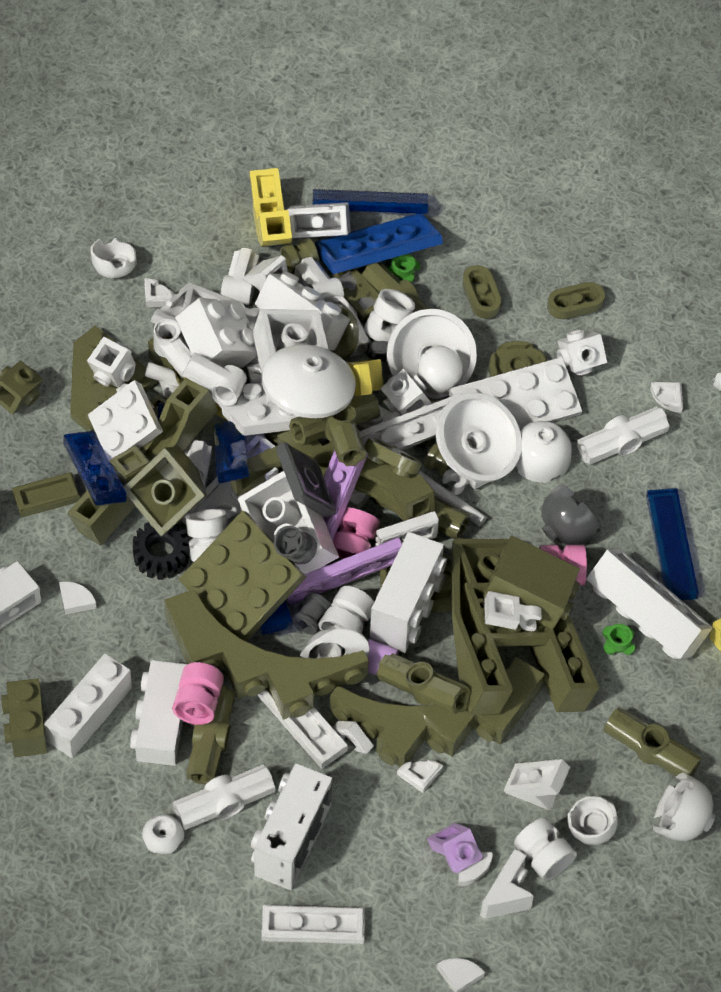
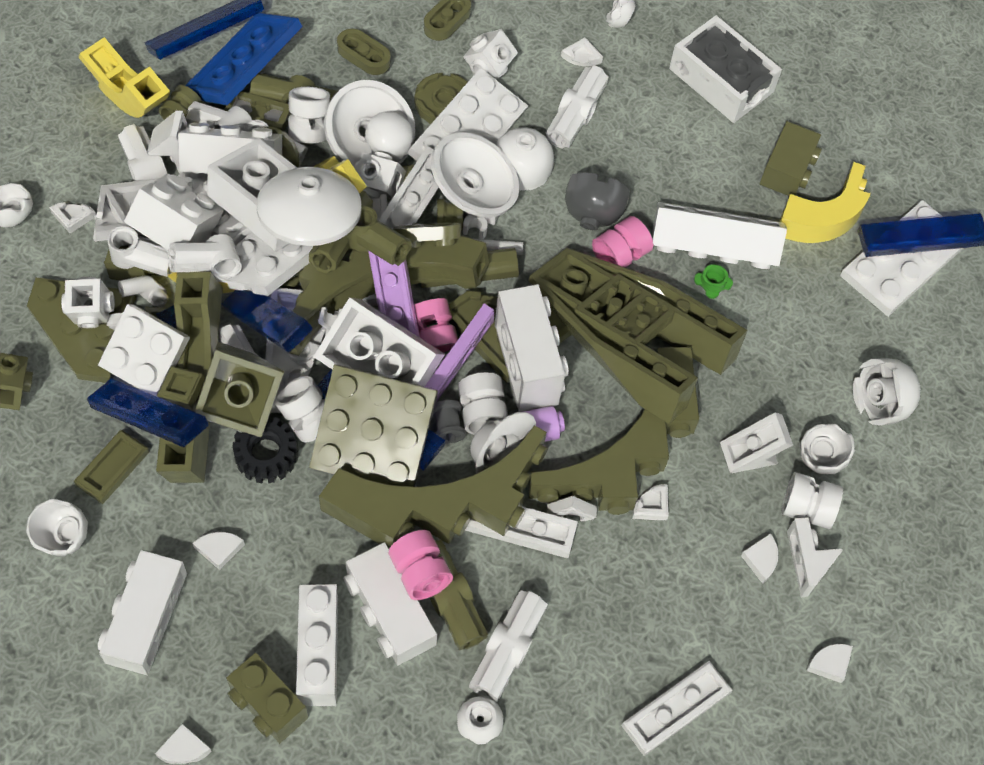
camera: 40 degrees left, 5 degrees up
white piece [251,763,332,890] -> none
dark grey wheel [274,525,317,564] -> none
dark grey tile [275,442,336,518] -> none
white brick [288,202,351,238] -> none
dark grey tile [367,341,388,361] -> none
white tile [375,511,439,546] -> none
olive piece [376,653,471,714] -> none
bright green plate [387,254,420,283] -> none
lavender bracket [427,823,482,873] -> none
olive brick [483,535,580,630] -> none
white plate [484,591,542,631] -> none
olive piece [603,707,702,777] -> none
clear blue tile [646,488,699,601] -> none

